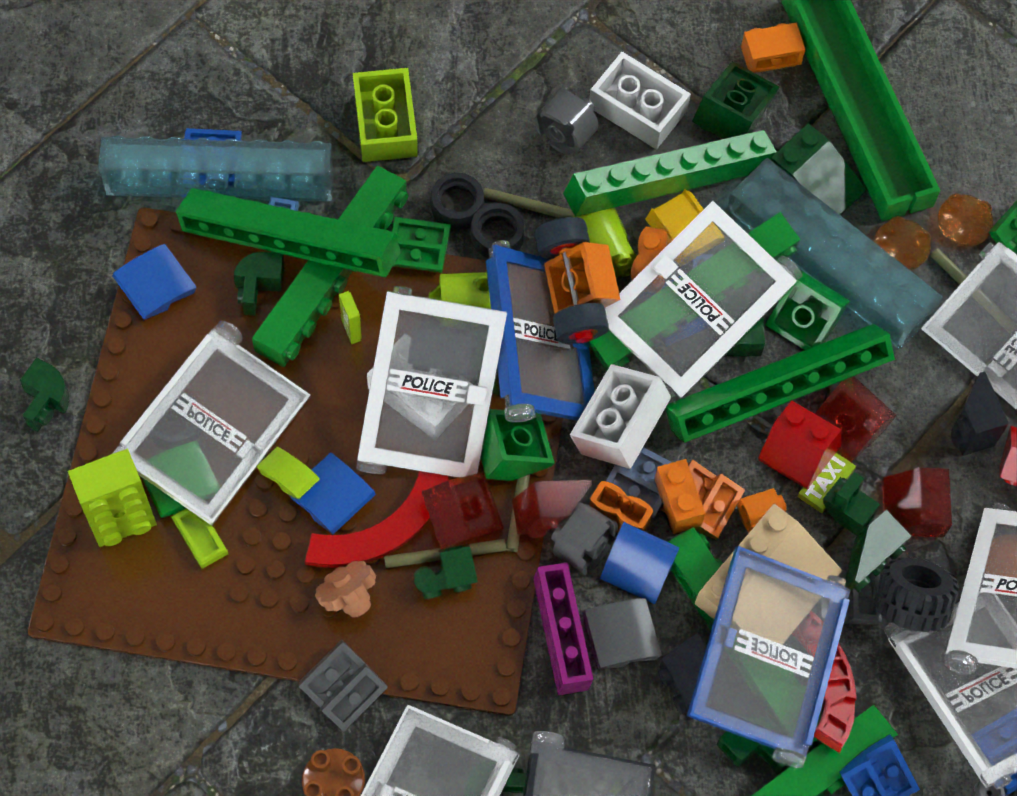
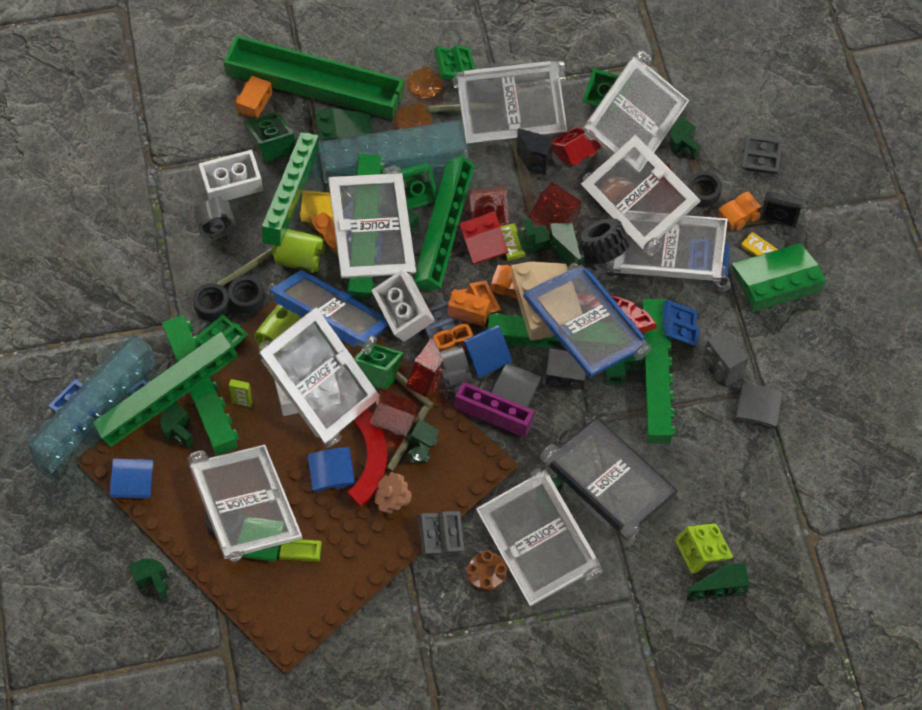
camera: 50 degrees left, 5 degrees down
lime brick [68,448,157,547] -> none
lime slope [256,447,320,499] -> none
lime brick [353,68,418,162] -> none
brick [535,217,621,343] -> none

